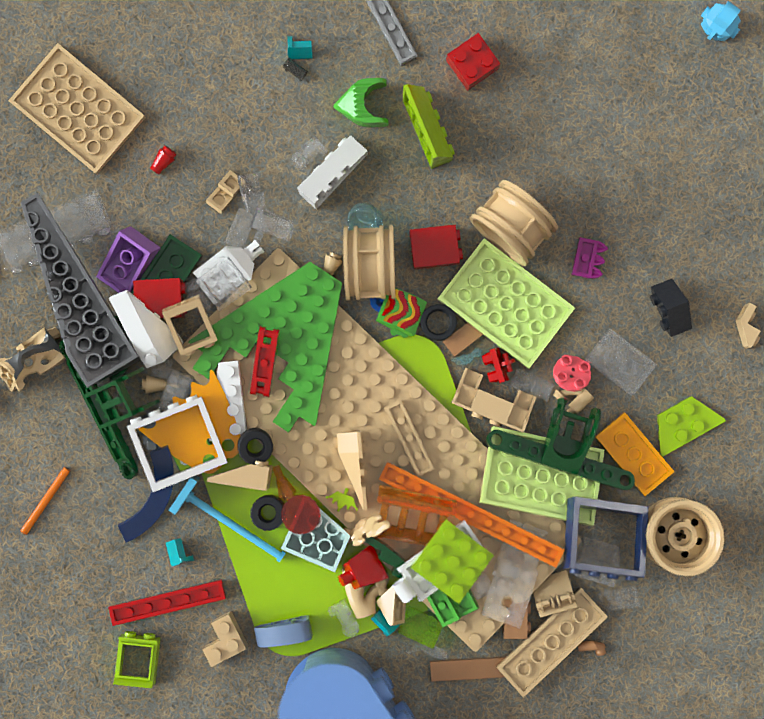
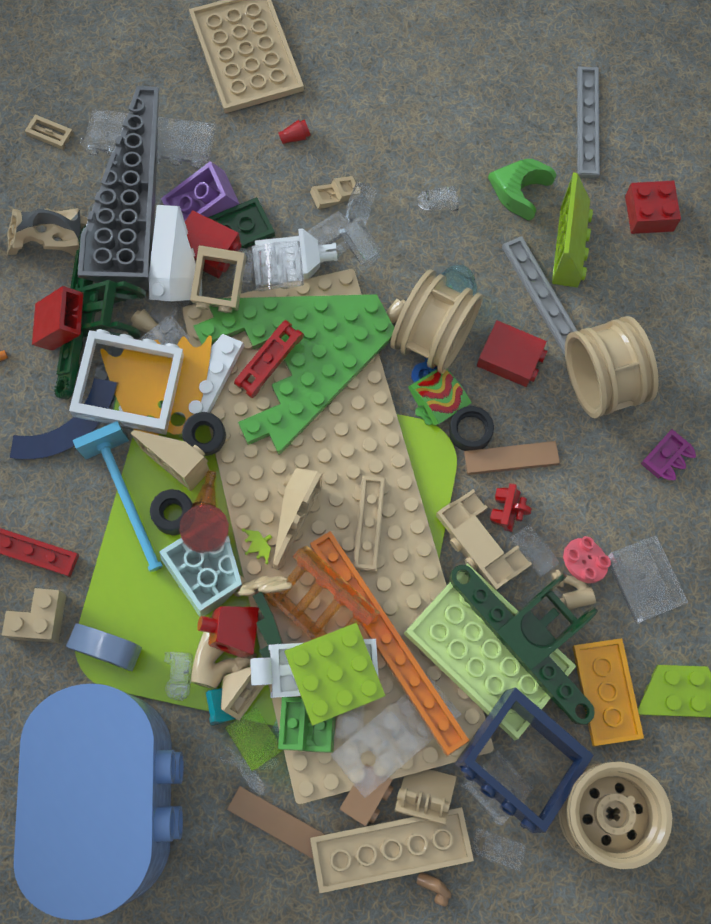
camera: 30 degrees right, 15 degrees down
teal tile [166,538,195,566] -> none
clear smoke pin [283,58,308,81] -> none
teal tile [287,36,313,60] -> none
white wedge [297,135,368,209] -> none
yellowish green plate [438,238,575,369] -> none
clear light blue piece [451,348,481,365] -> none
none -> red brick [32,286,83,350]
none -> light grey tile [502,236,577,356]

